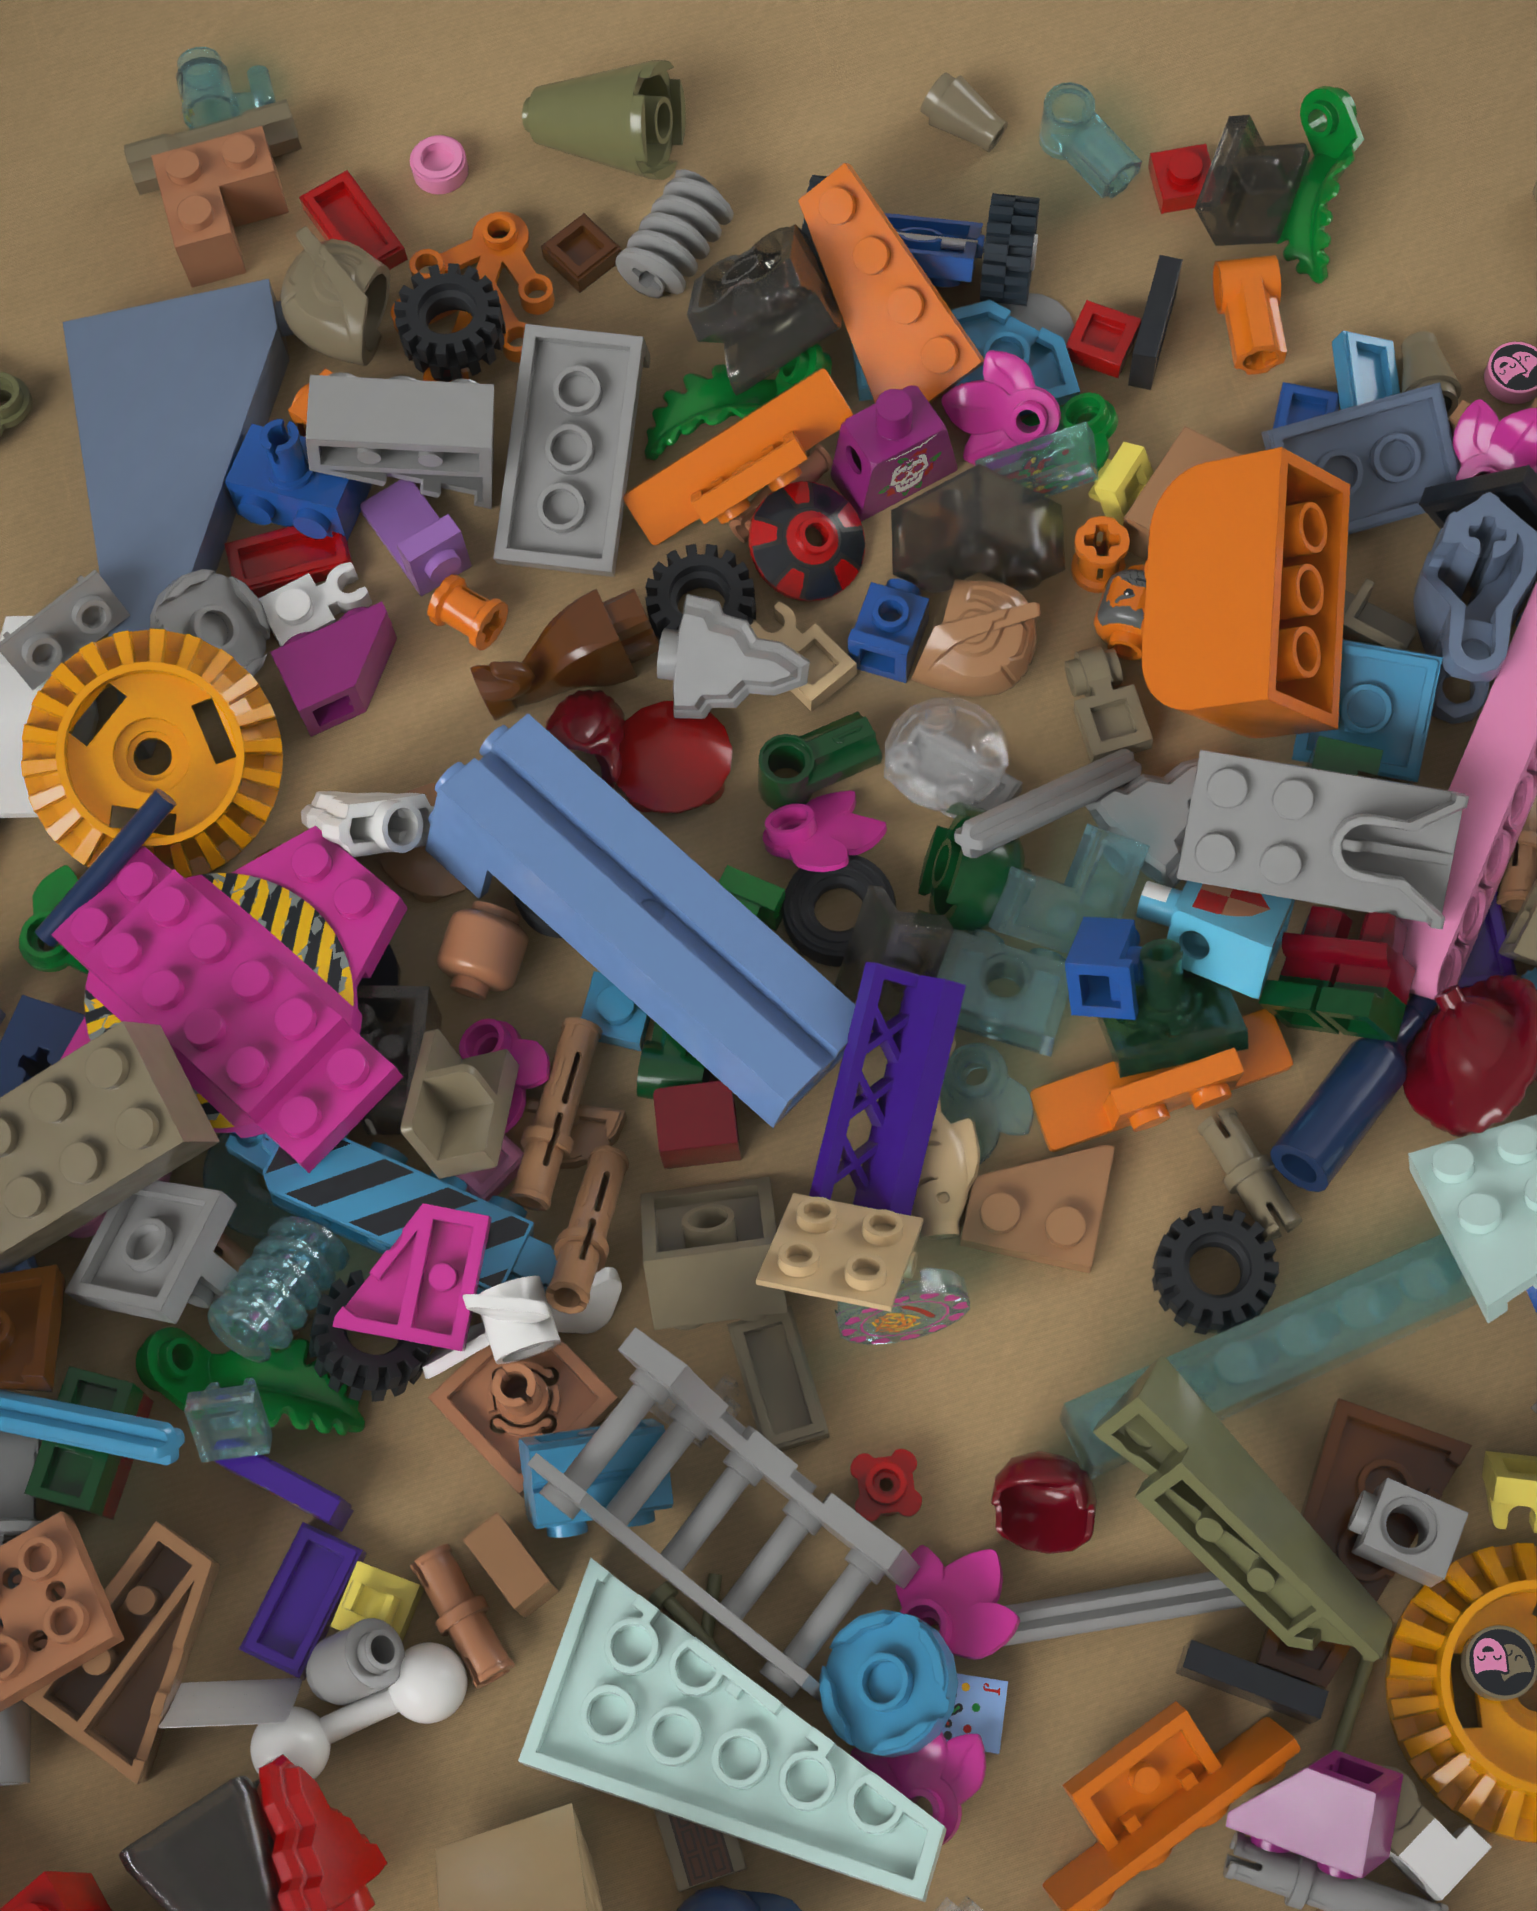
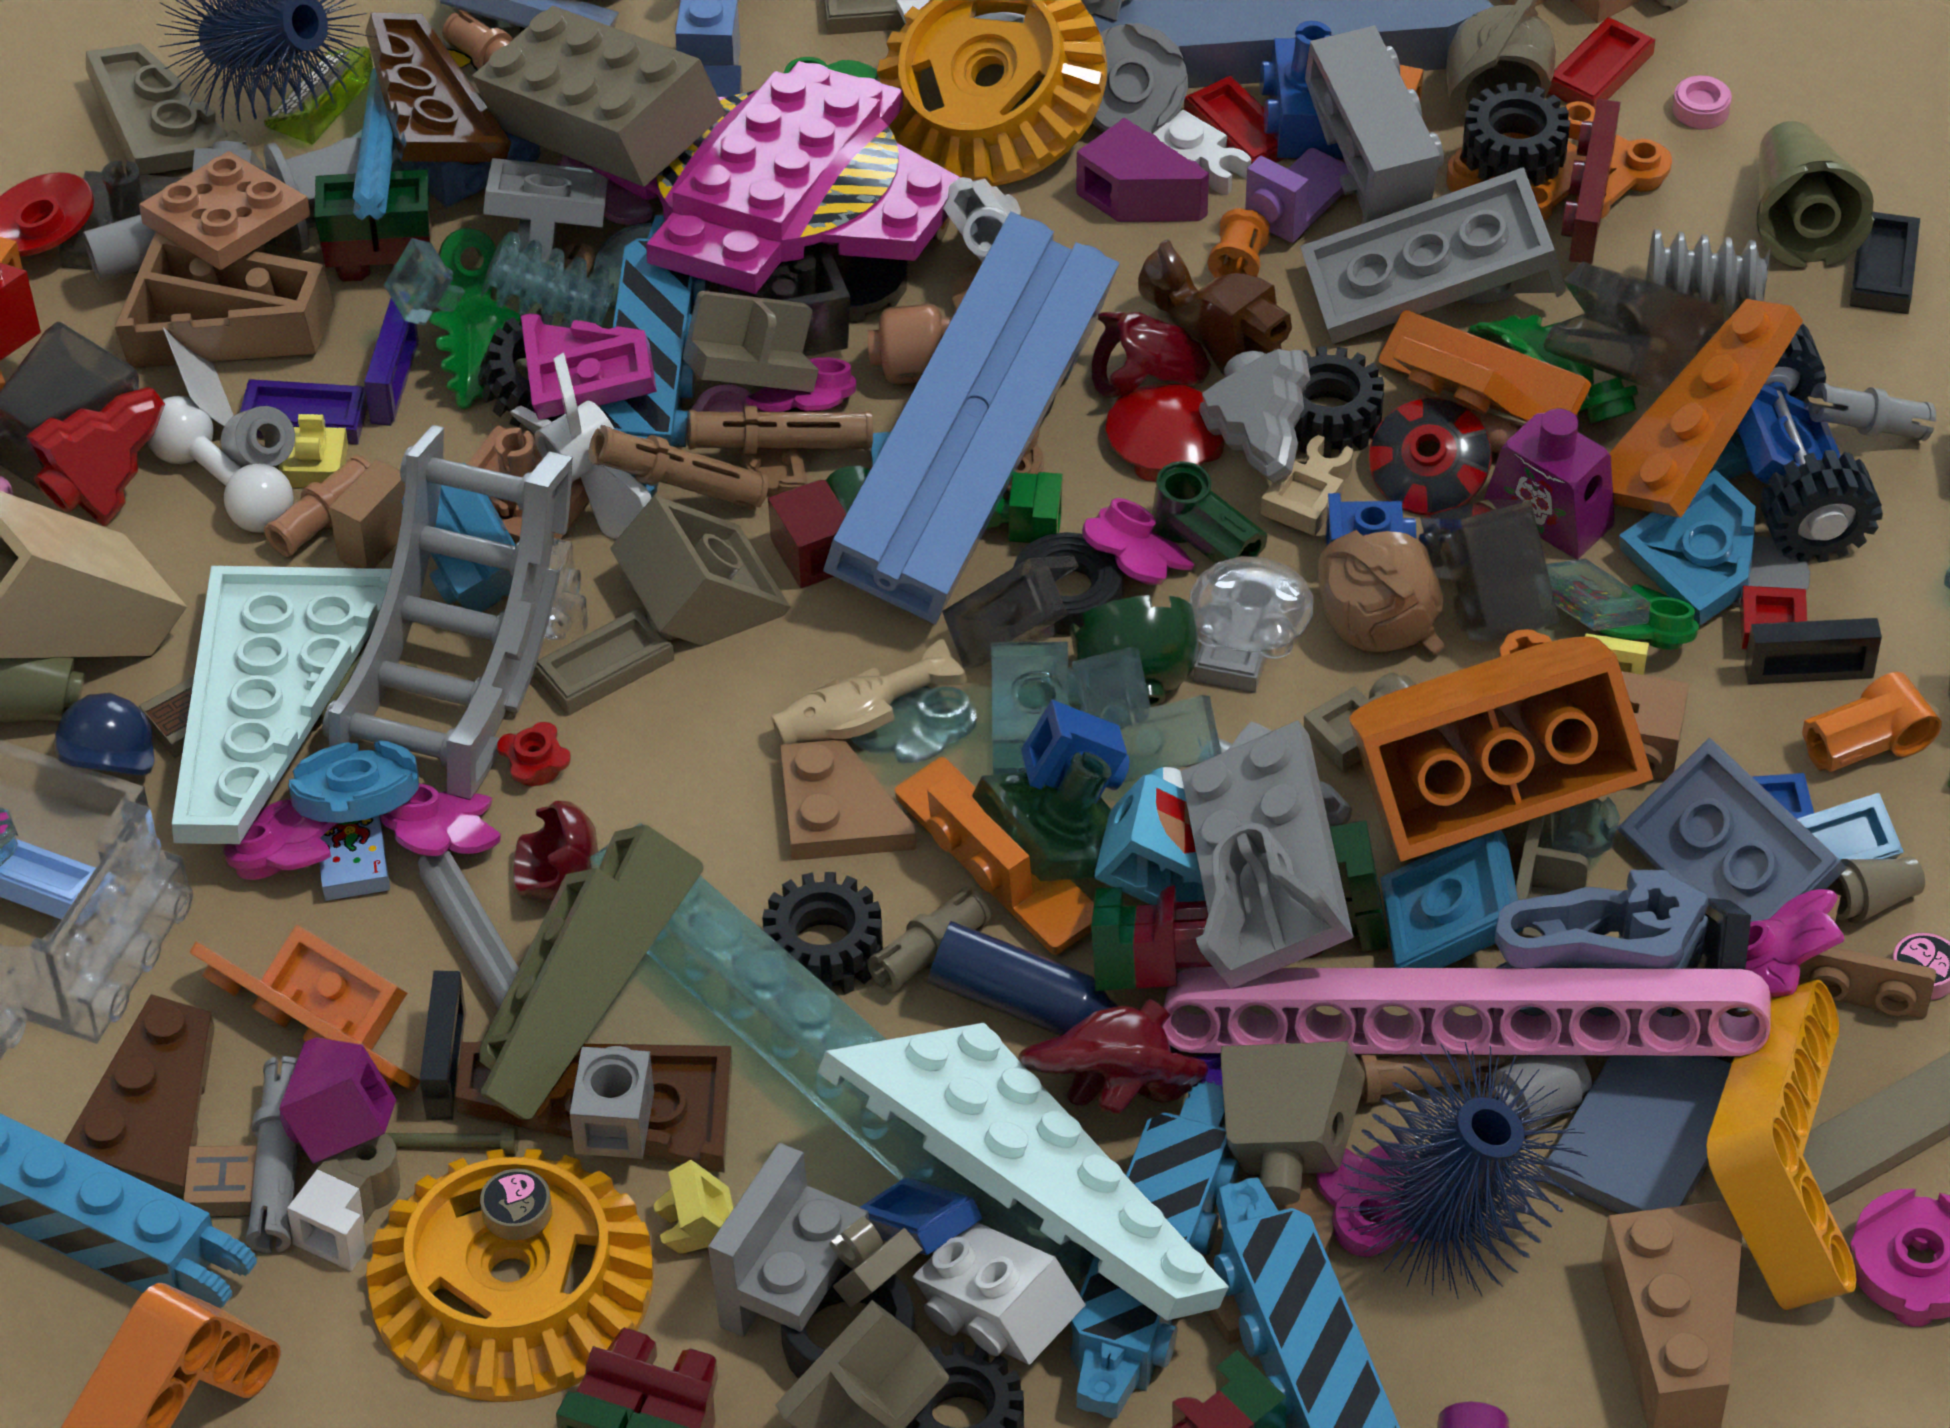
camera: 65 degrees right, 20 degrees down
dark blue bar [35,788,176,947] -> none
reddish brown tile [541,213,622,293] -> none
tan hinge [756,1193,923,1312] -> none
dark purple fence [809,961,966,1216] -> none
clear light blue tile [835,1268,970,1345] -> none
dark pink plate [941,350,1061,467] -> none
light grey axle [954,749,1142,858] -> none
none -> dark red plate [1561,99,1621,265]
none -> light grey pin [1808,383,1936,441]
none -> black tile [1849,212,1921,314]

